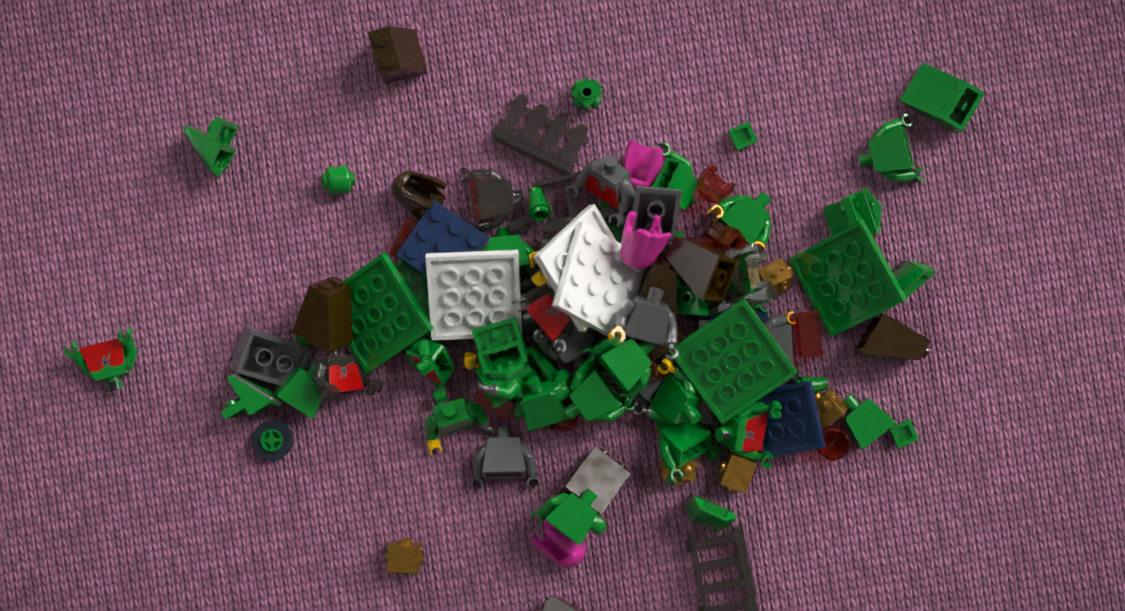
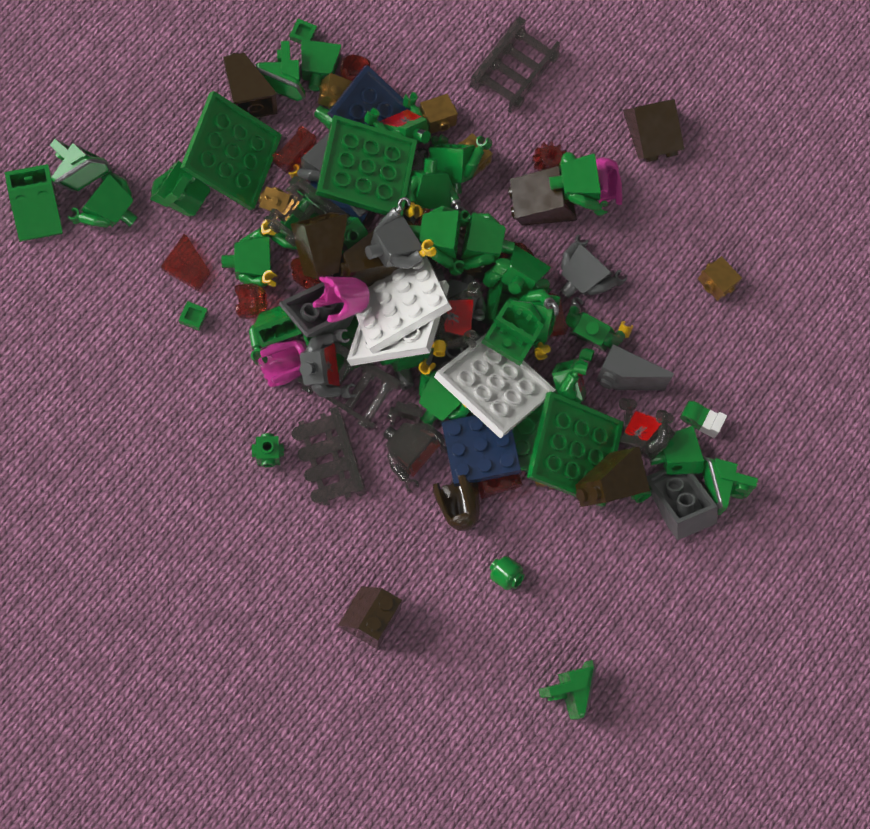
camera: 140 degrees left, 15 degrees down
torso [64,328,137,392] -> none
black wheel [252,420,294,460] -> none
green cone [528,187,551,221] -> none
green slope [685,493,737,532] -> none
clear red leg [704,220,748,257] -> none
green slope [893,260,936,298] -> none
none -> green piece [50,139,112,192]
none -> clear red wing [161,234,210,292]
none -> green piece [256,41,306,101]
none -> clear red gear [532,141,567,171]
none -> dark grey slope [596,344,674,391]
none -> leg [680,401,727,438]

